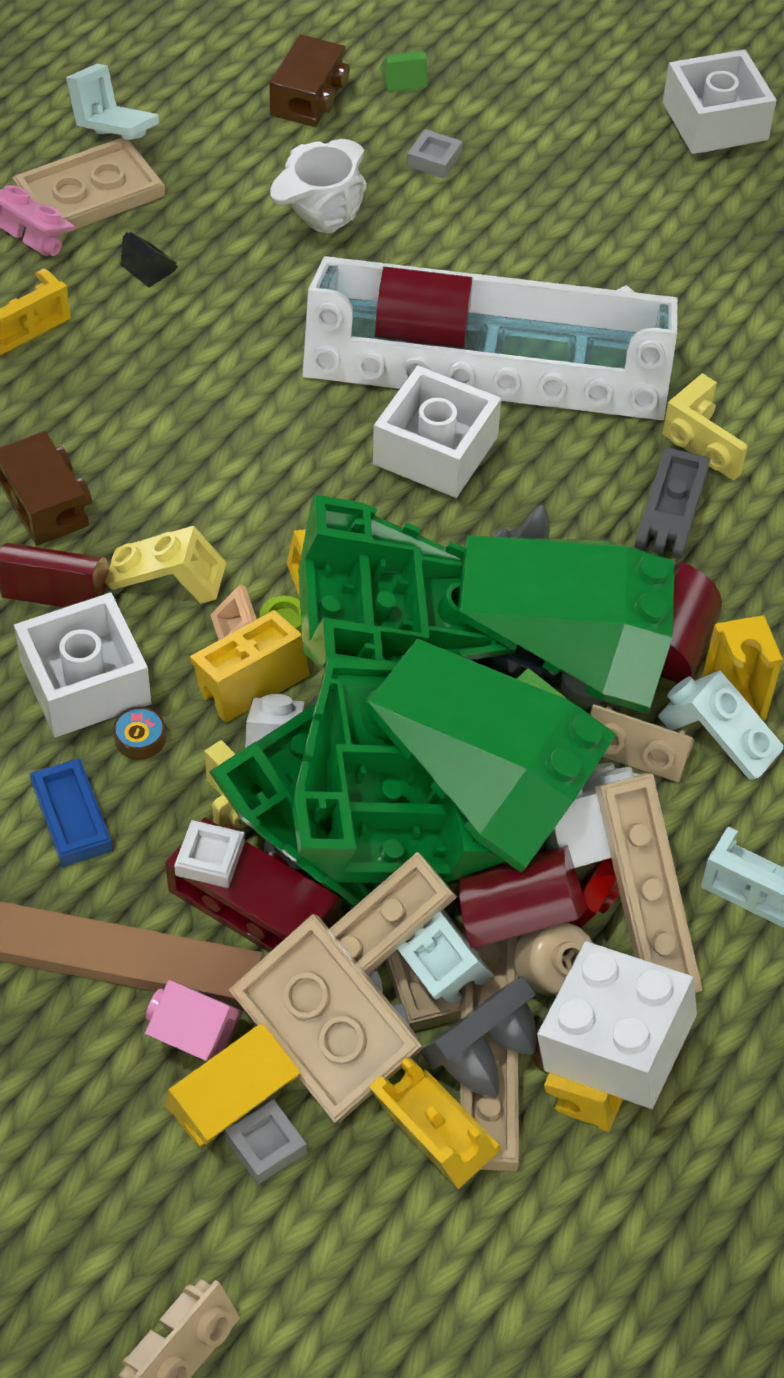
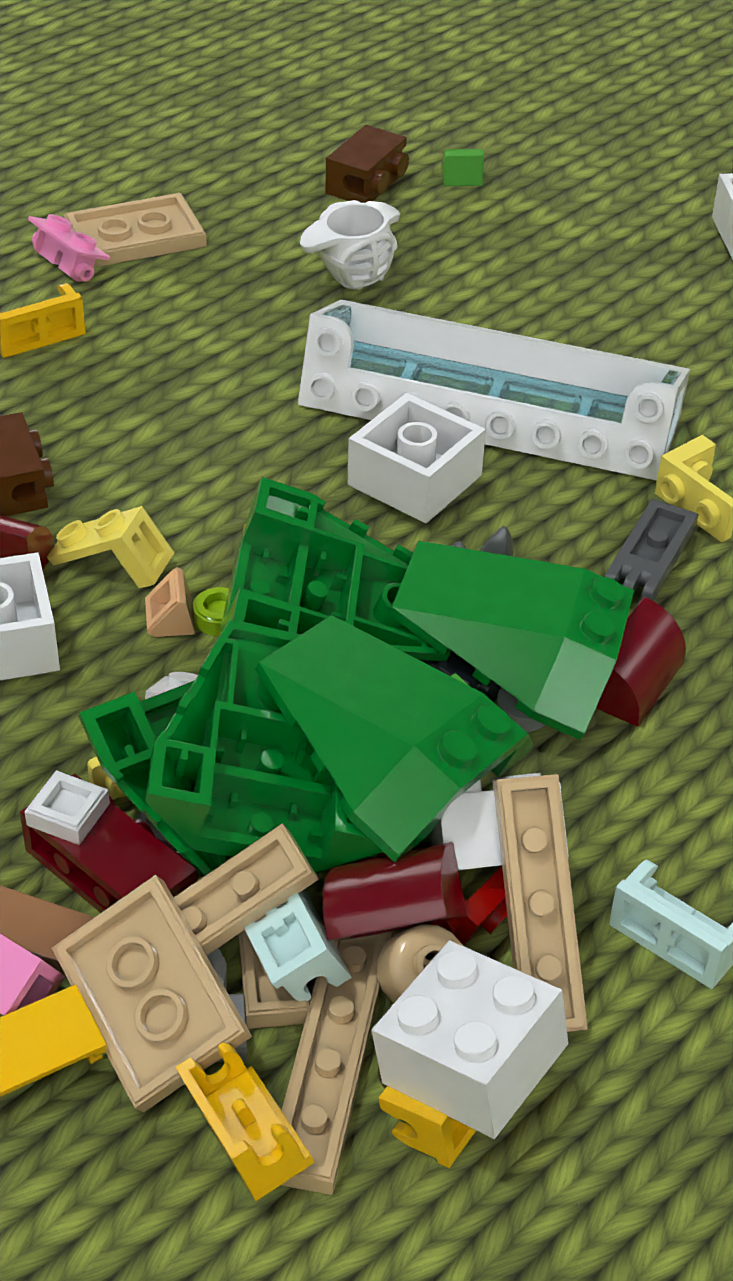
camera: 10 degrees right, 10 degrees down
light aqua bracket [66,64,160,140] -> none
tile [113,707,166,760] -> none
black slope [121,232,178,288] -> none
yellow hinge [190,610,310,723] -> none
light grey tile [225,1100,307,1185] -> none
dark red brick [375,266,473,348] -> none
light grey tile [407,129,462,179] -> none
dark grey tile [420,976,537,1098] -> none
tan hinge [590,705,694,783] -> none
light aqua bracket [658,670,783,780] -> none
yellow hinge [702,615,783,721] -> none

